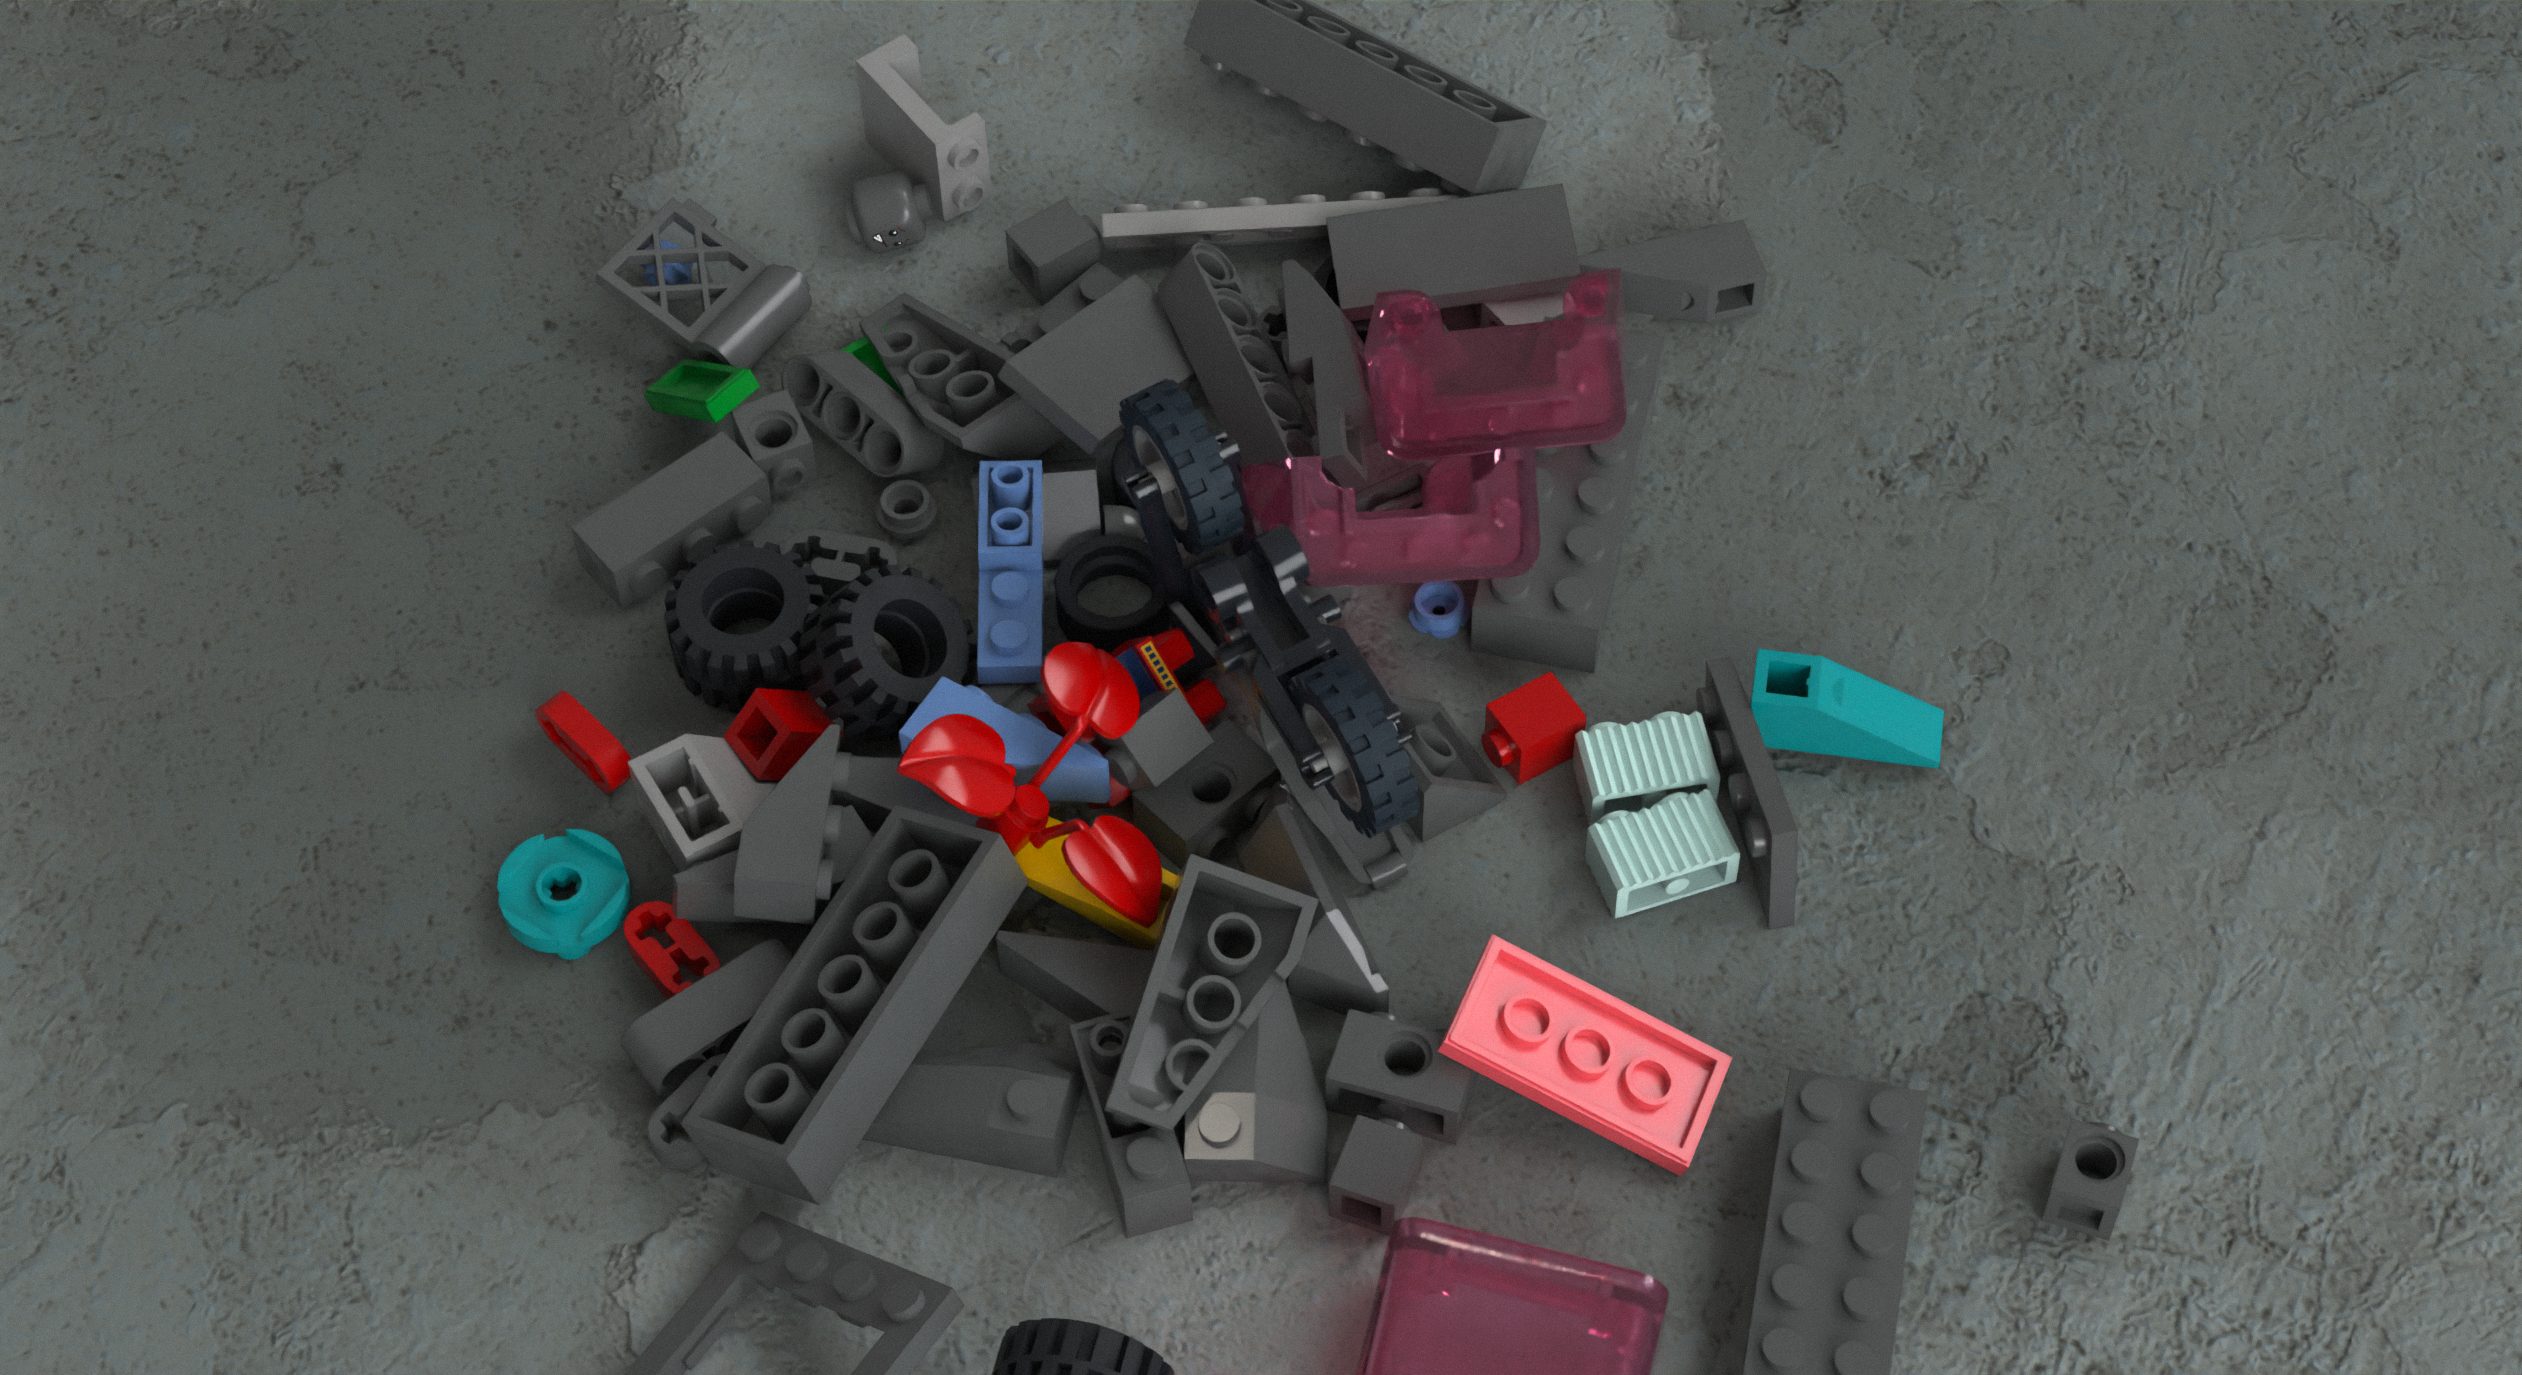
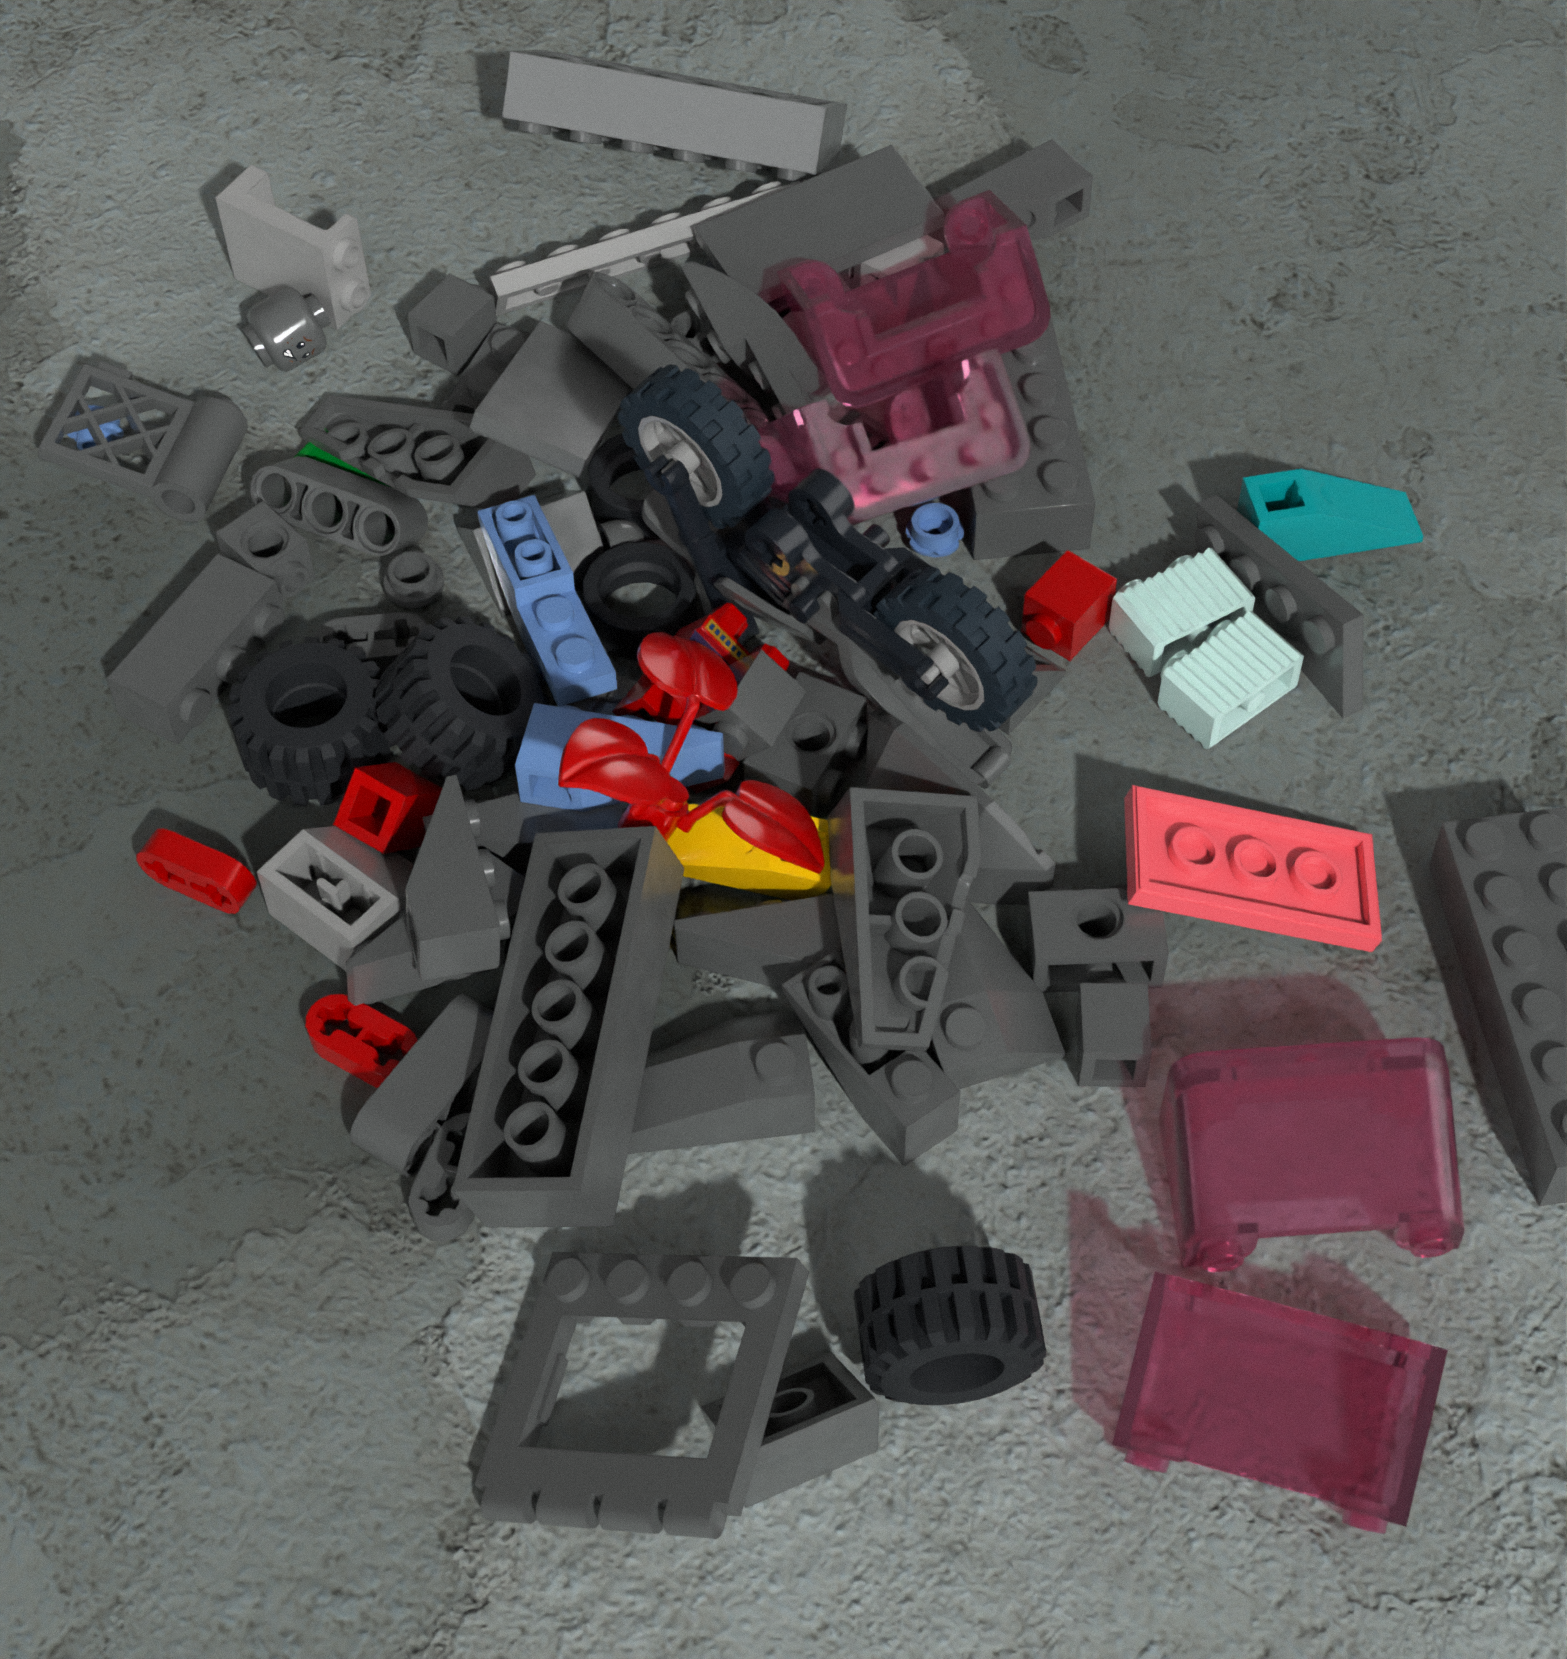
camera: 20 degrees left, 0 degrees up
teal plate [497,829,632,960] -> none
green tile [643,358,760,423] -> none

